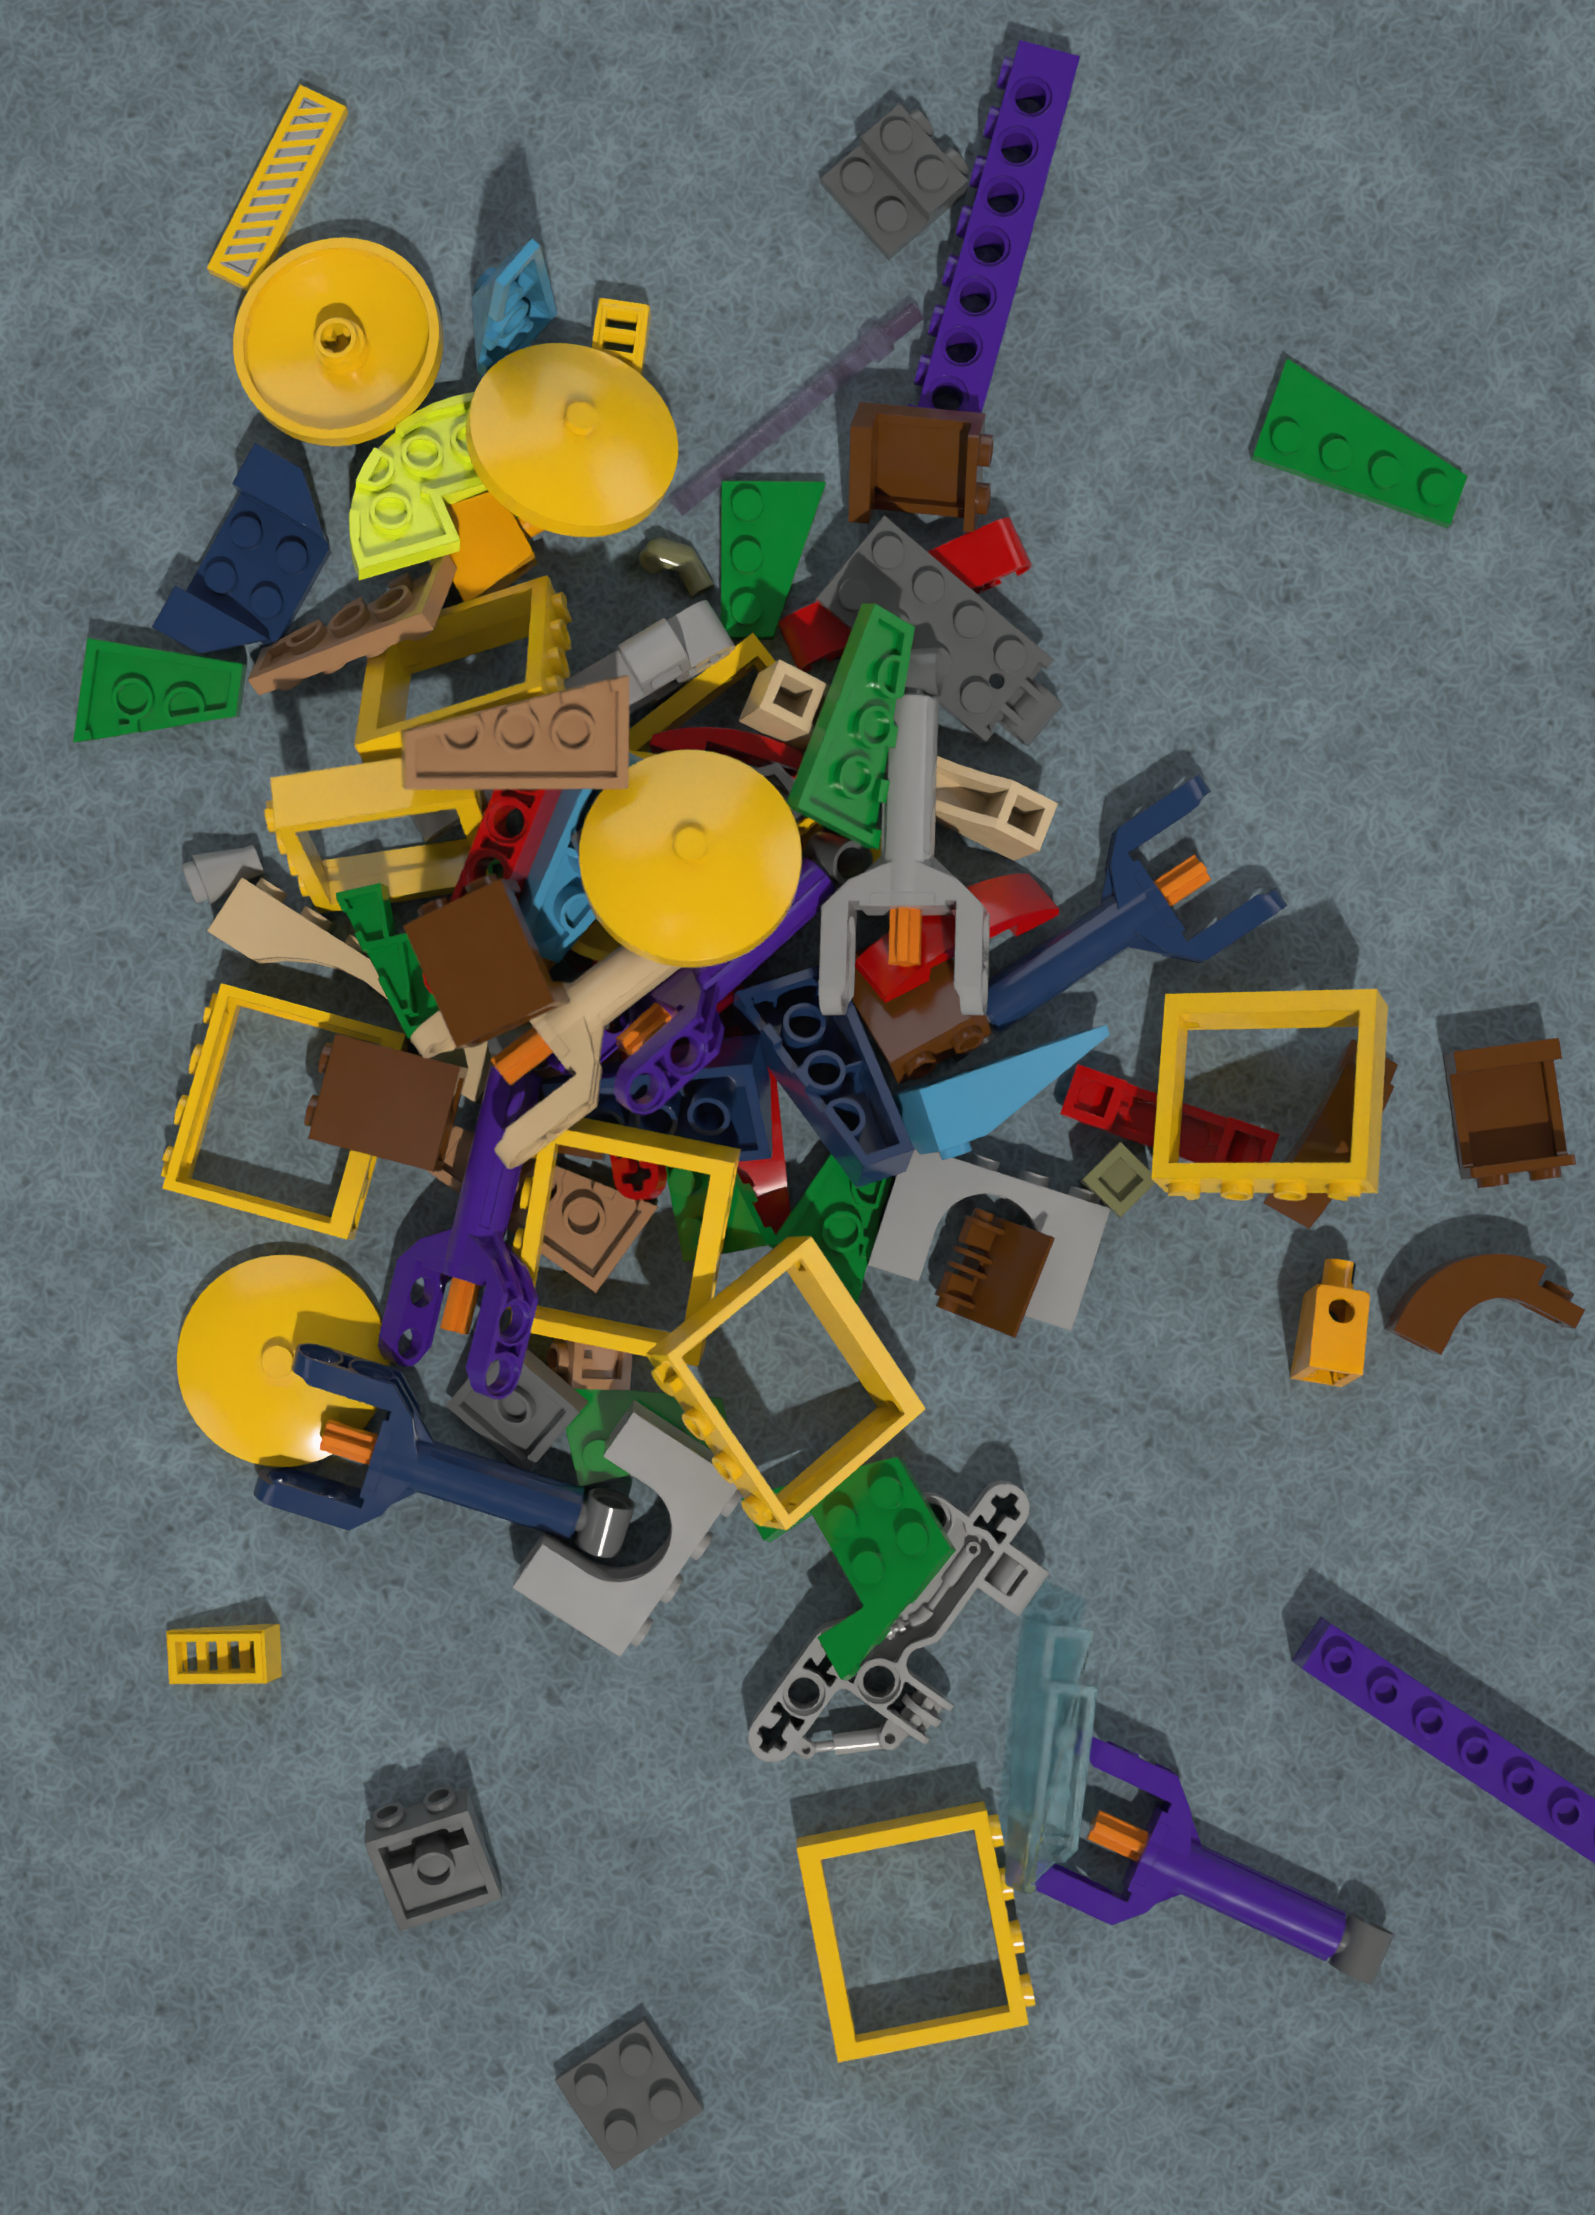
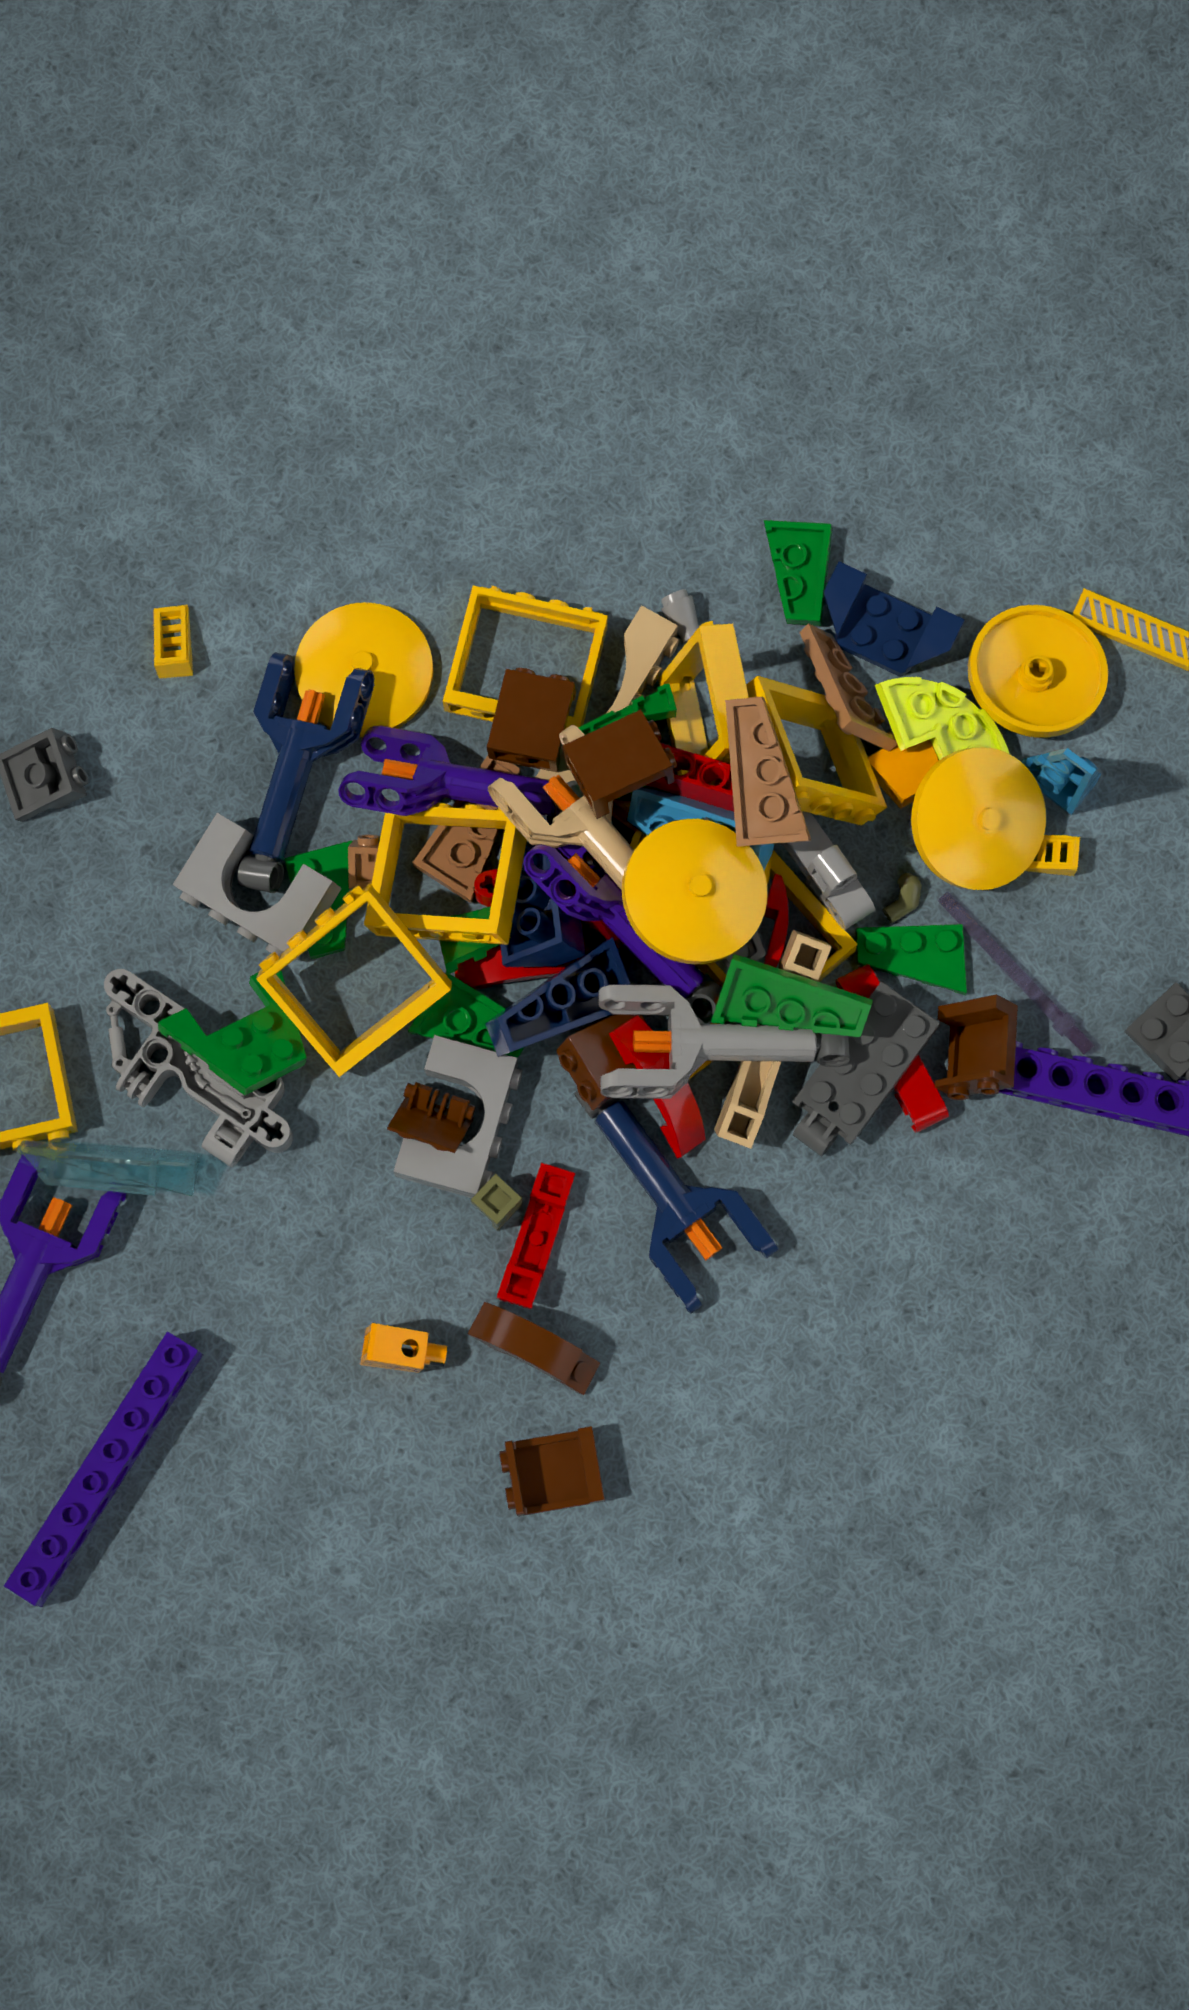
camera: 90 degrees right, 10 degrees down
dark grey plate [446,1349,588,1471] -> none
dark azure wedge [891,1025,1110,1160] -> none
yellow window [1151,989,1388,1201] -> none
green wing [1251,358,1467,528] -> none
reddish brown arch [1384,1254,1585,1355] -> none

